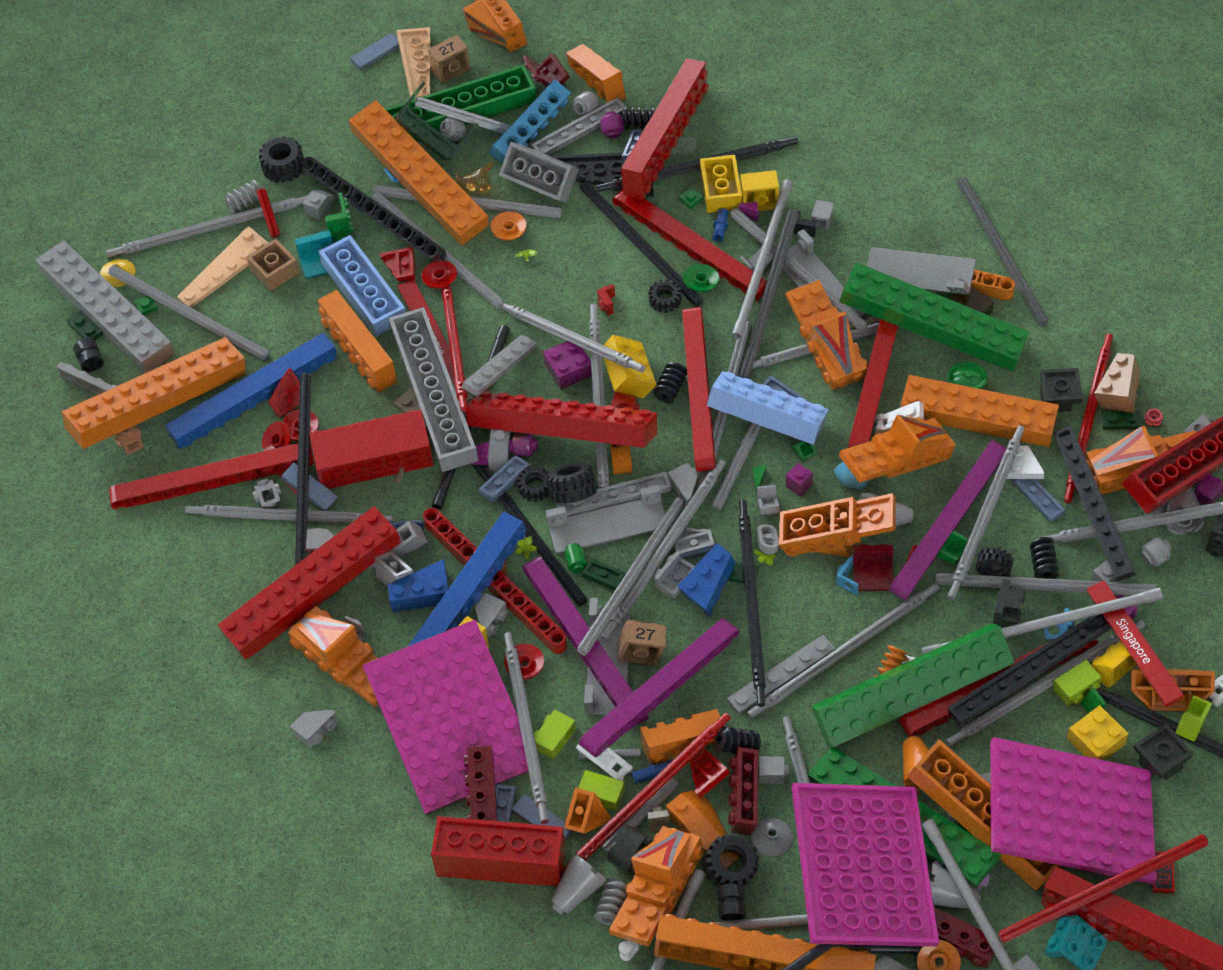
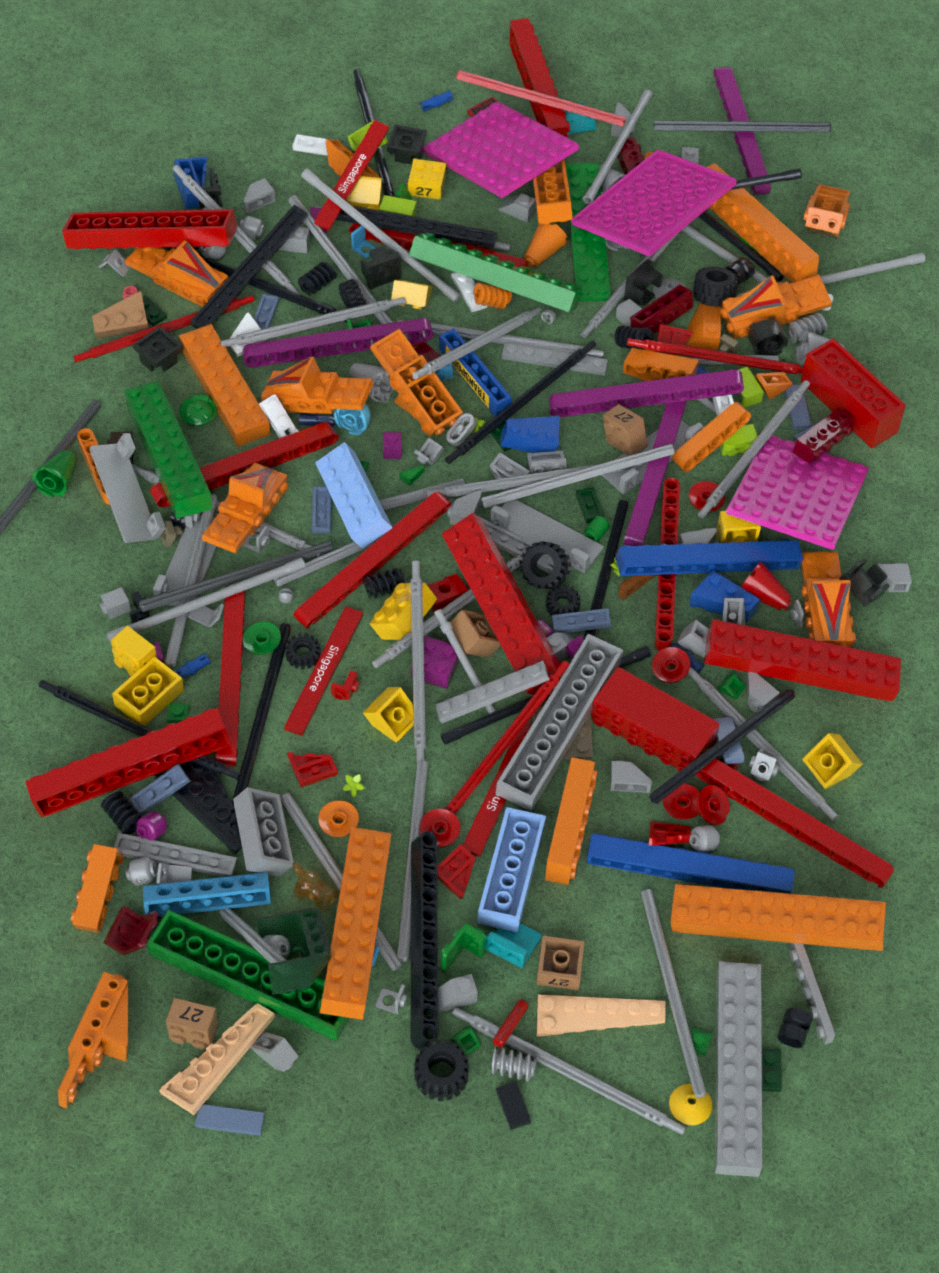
camera: 140 degrees left, 0 degrees up
none -> green cone [32,450,77,498]
none -> light grey bracket [157,863,193,884]
none -> black axle [168,247,347,322]
none -> light grey bracket [242,526,270,553]
none -> light grey slope [244,178,275,214]
none -> light grey slope [250,1032,299,1072]
none -> light grey hinge [278,588,294,604]
none -> red tile [284,606,363,736]
none -> red wing [287,752,338,788]
none -> yellow slope [363,687,414,743]
none -> light grey bracket [376,984,408,1014]
none -> yellow slope [391,280,433,310]
none -> light grey axle [412,307,541,379]
none -> blue pin [420,90,453,112]
none -> light grey bar [434,609,496,714]
none -> blue brick [439,329,512,417]
none -> medium nougat brick [450,610,501,657]
none -> green slope [450,1027,482,1056]
none -> black tile [496,1082,531,1130]
none -> light grey slope [610,760,652,793]
none -> pearl dark grey panel [624,259,663,305]
none -> red dish [652,647,690,683]
none -> orange beam [672,402,751,472]
none -> light grey head [689,825,720,852]
none -> red cone [741,561,792,611]
none -> yellow slope [802,733,863,789]
none -> pearl dark grey panel [839,558,890,606]

